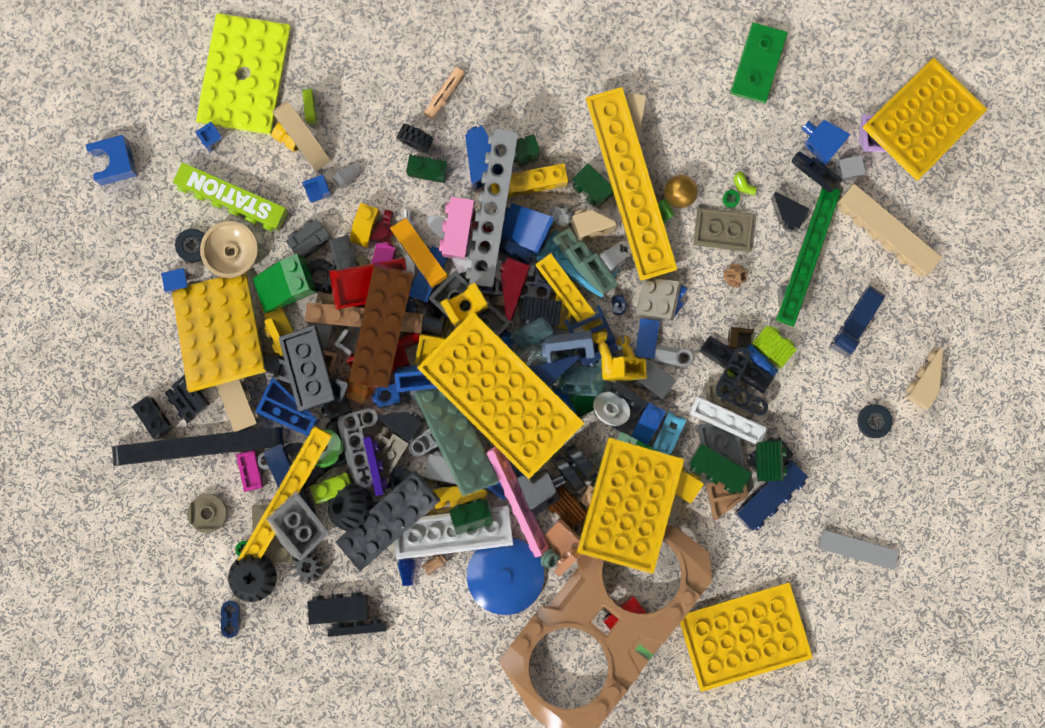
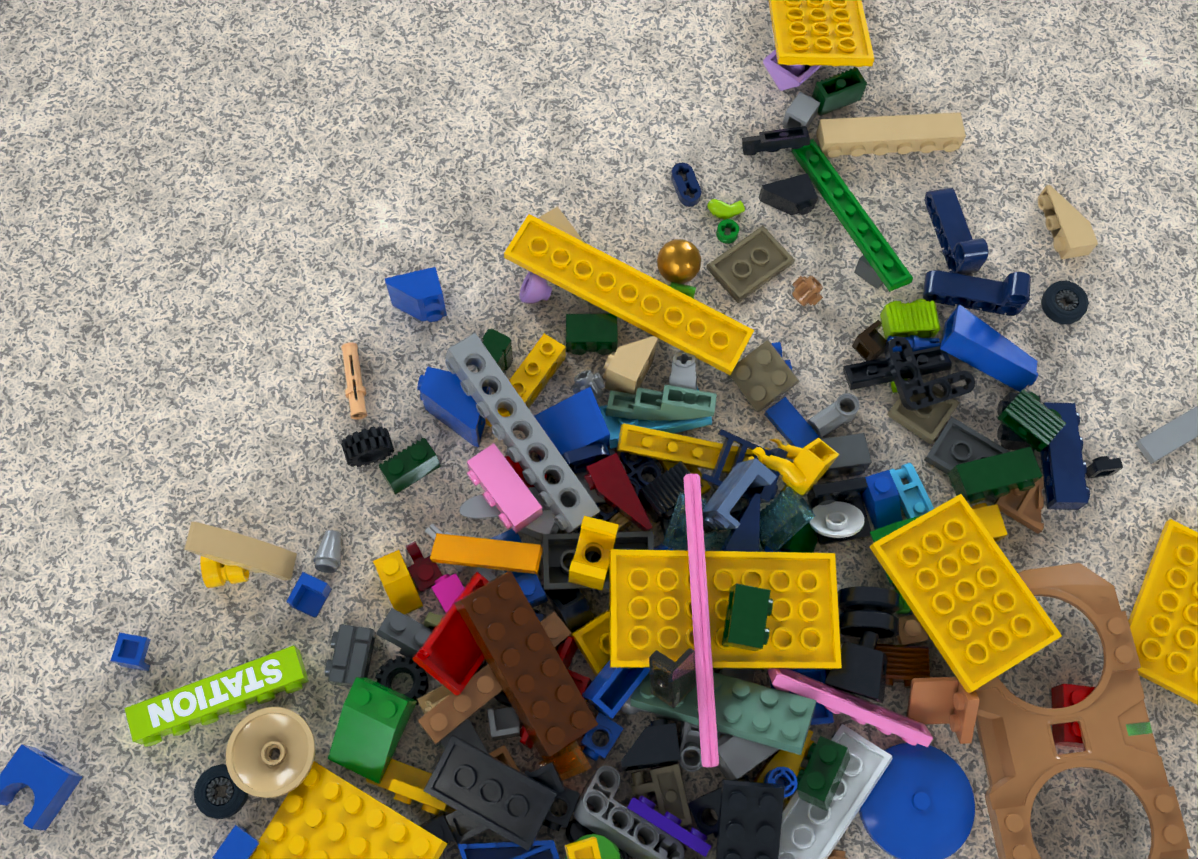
camera: 50 degrees left, 15 degrees down
neon yellow plate [196,13,291,135] -> none
lime beam [302,88,317,124] -> none
sand green plate [541,549,559,568] -> none
dark blue piece [612,295,627,315] -> none
white tile [689,396,768,445] -> none
green container [730,22,788,104] -> none
blue torso [801,120,850,165] -> none
none -> blue slope [385,267,447,322]
none -> lavender brick [520,271,552,304]
none -> clear smoke panel [649,648,696,708]
none -> dark blue beam [671,162,701,207]
none -> bright pink axle [684,474,719,768]
none -> dark green brick [722,584,773,651]
none -> blue wheel [763,767,798,798]
none -> dark green brick [812,67,867,116]
none -> dark blue beam [923,270,1031,316]
none -> blue slope [940,305,1038,392]
none -> black plate [1086,456,1123,479]

